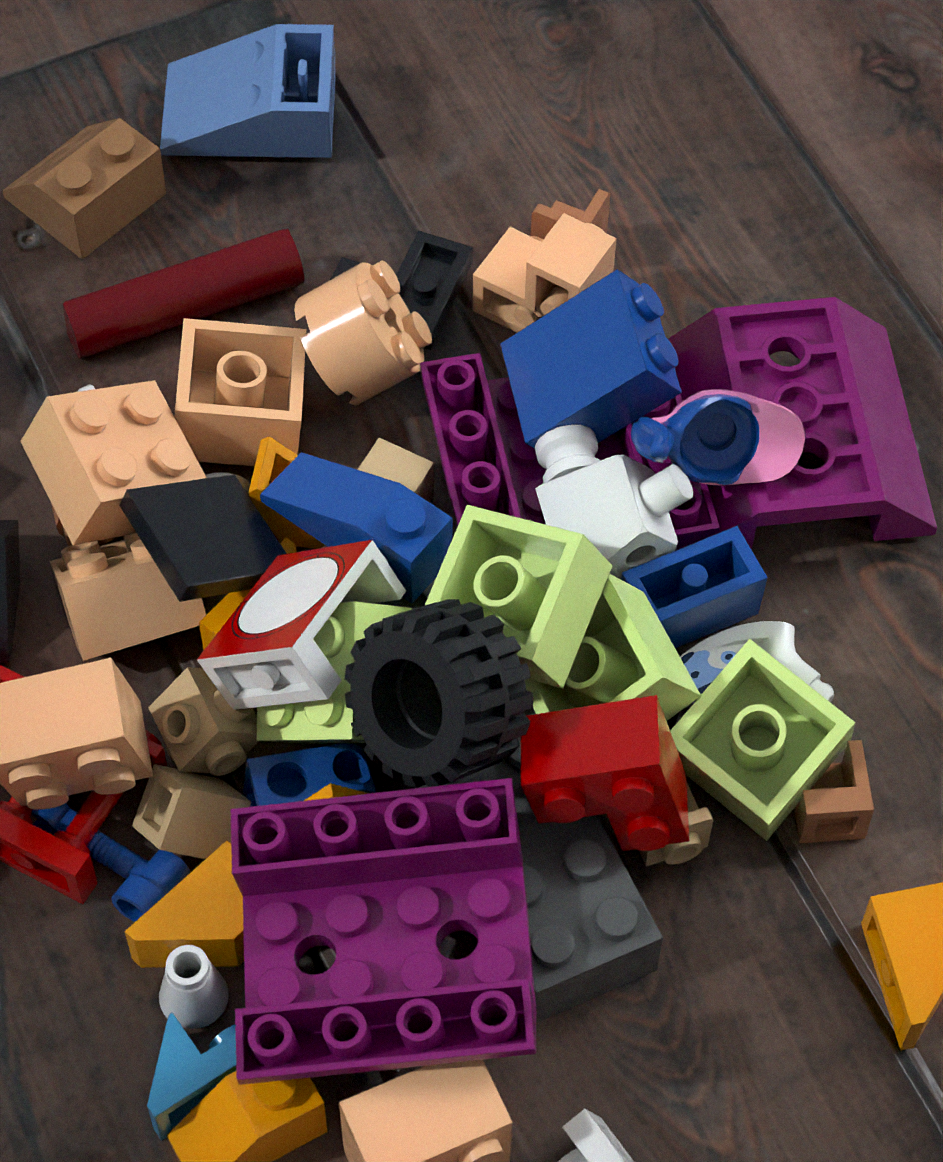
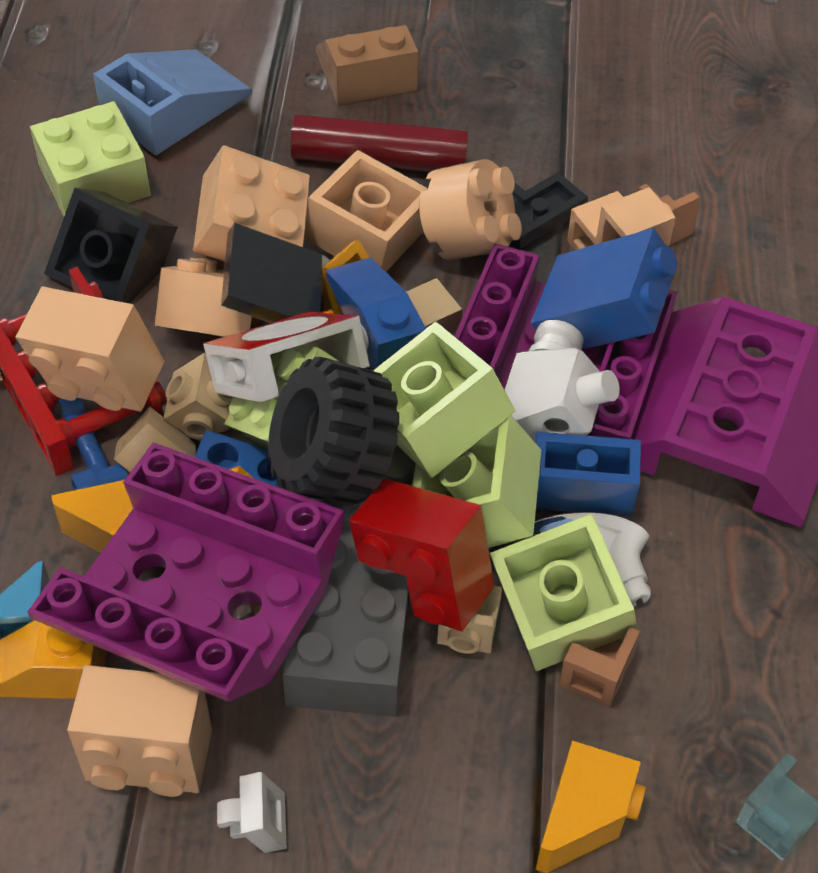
camera: 30 degrees right, 5 degrees down
white cone [159,945,229,1029] -> none
medium blue slope [160,24,336,158] -> none
blue hair [631,389,805,485] -> none

